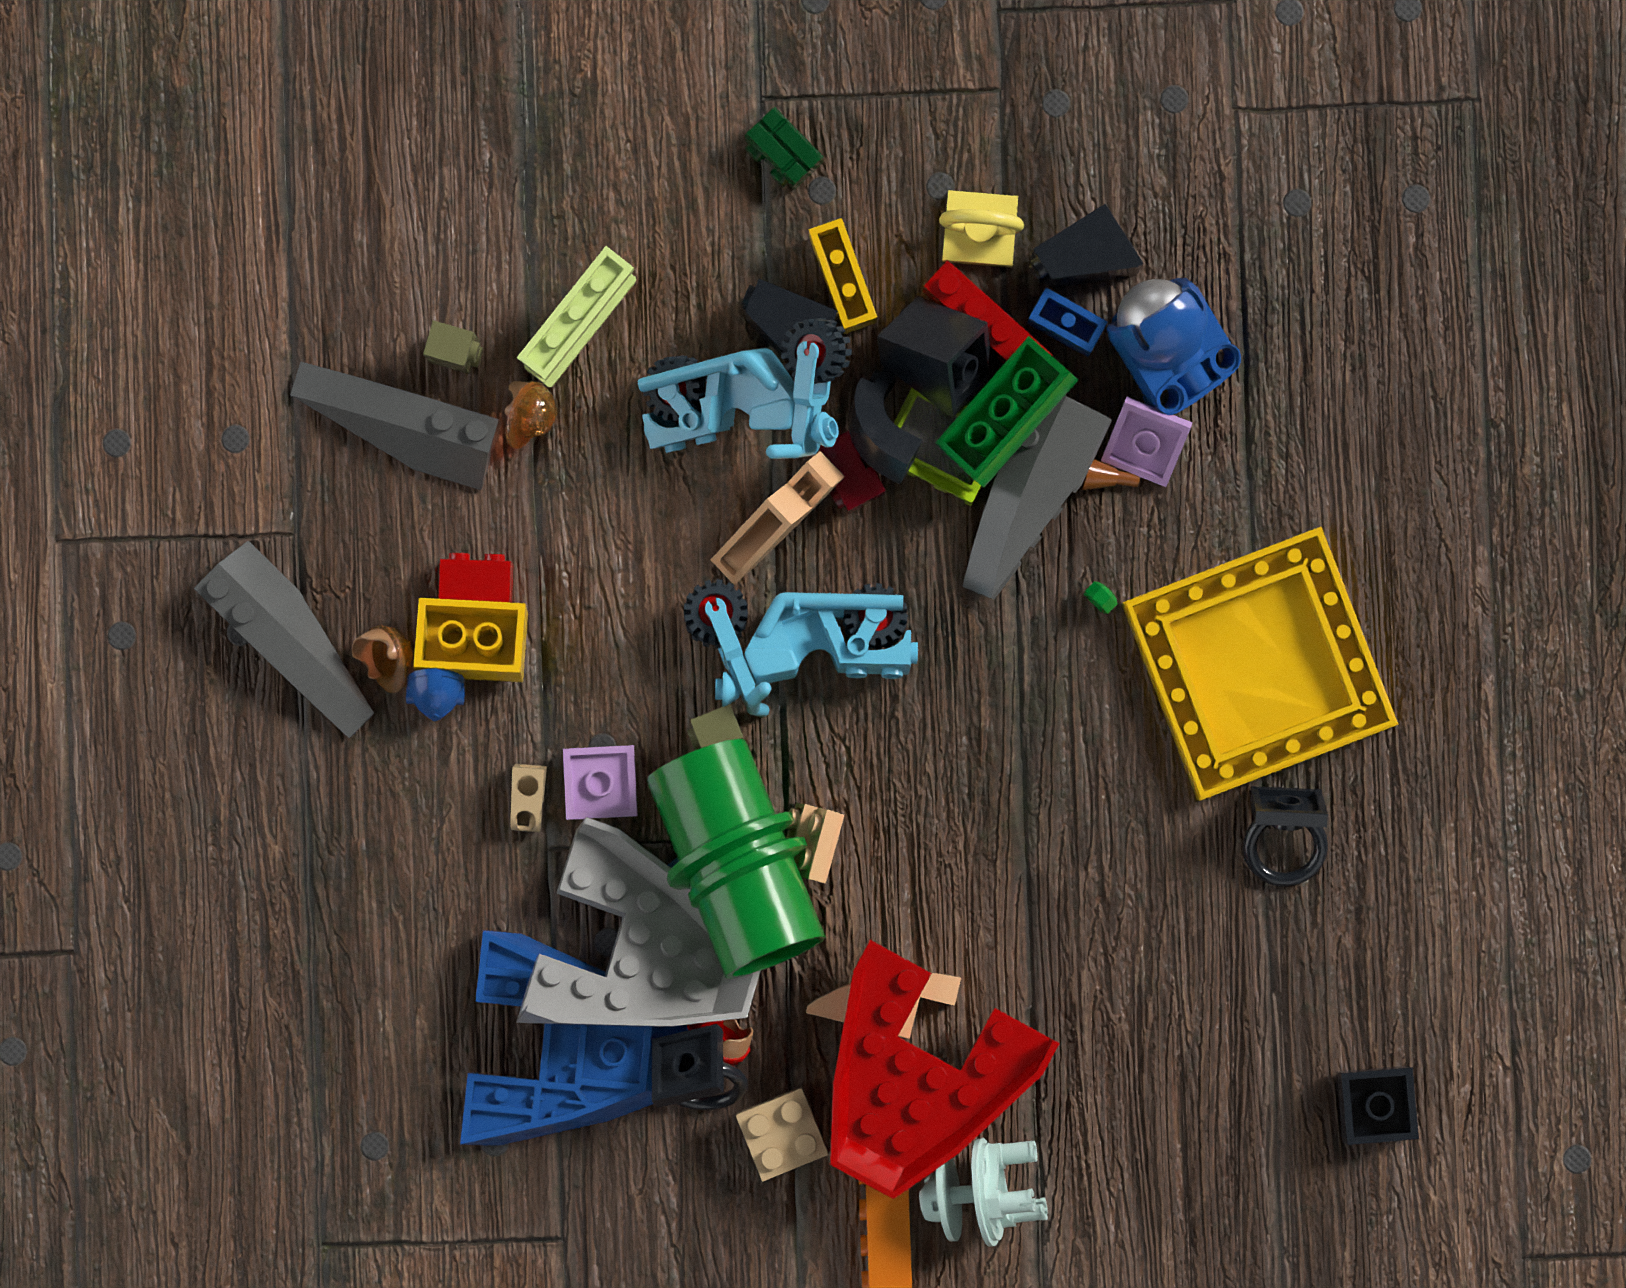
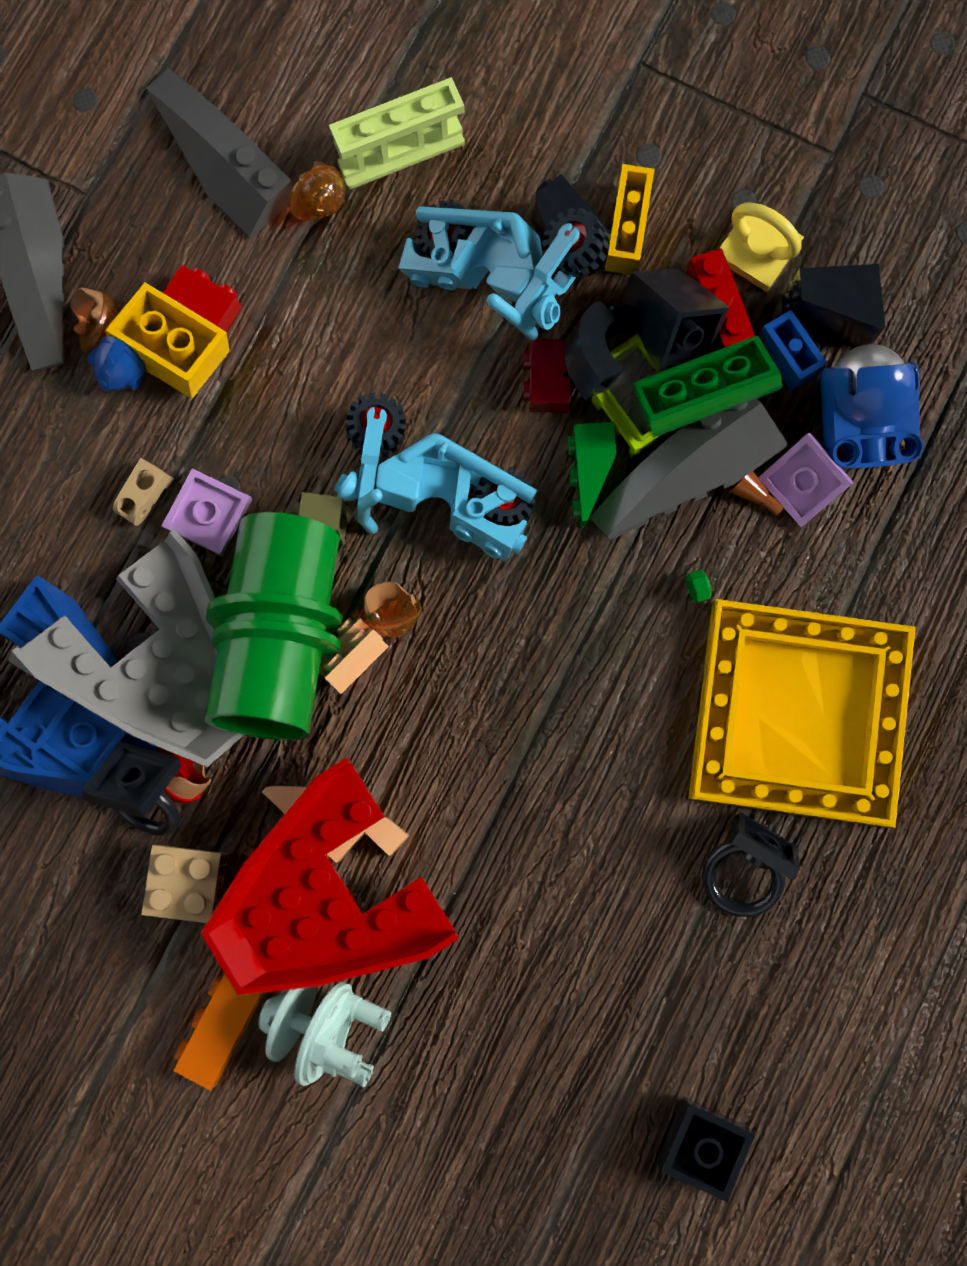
camera: 25 degrees right, 5 degrees down
olive brick [423,320,483,374] -> none
light nougat slope [711,451,845,585] -> none
dark green brick [745,107,824,191] -> none
none -> piece [363,582,422,638]
none -> green slope [567,422,616,528]

